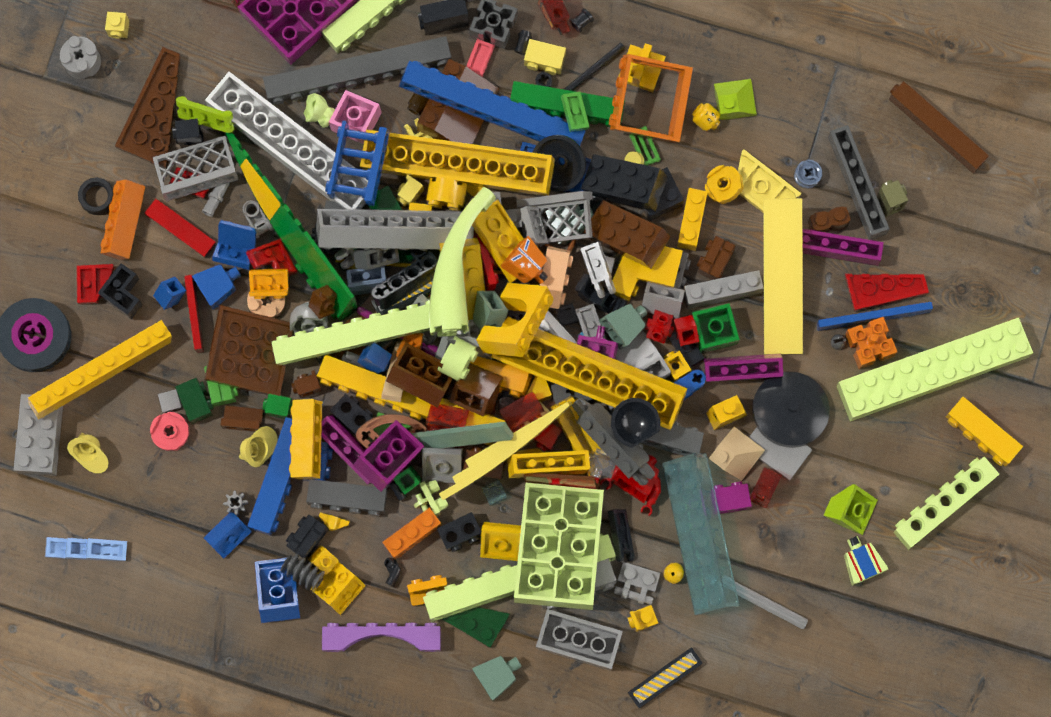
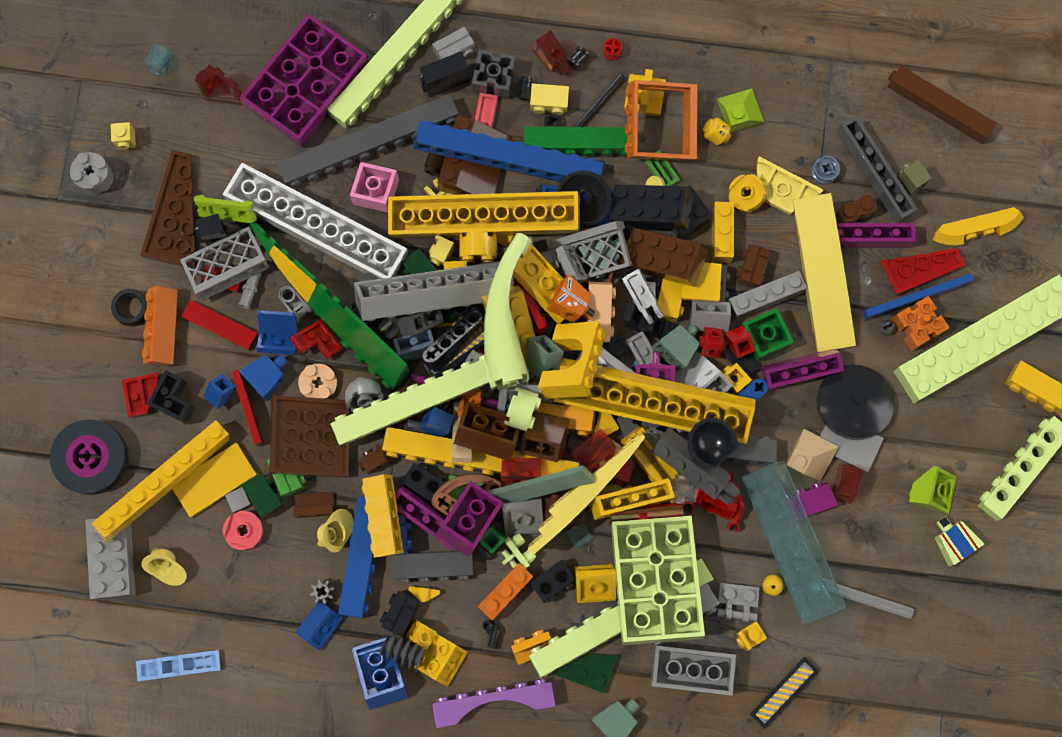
camera: 15 degrees left, 0 degrees up
light orange bracket [249,269,289,299] -> none
green brick [262,394,293,419] -> none
yellowish green hair [303,93,335,128] -> none
reddish brown brick [308,285,337,319] -> none
blue fence [325,121,390,206] -> none
bright green plate [561,92,589,132] -> none
black hinge [607,509,635,562] -> none
yellow torso [706,395,747,430] -> none
none -> yellow tile [173,443,257,518]
none -> red wheel [603,38,622,61]
none -> yellow brick [932,207,1024,245]

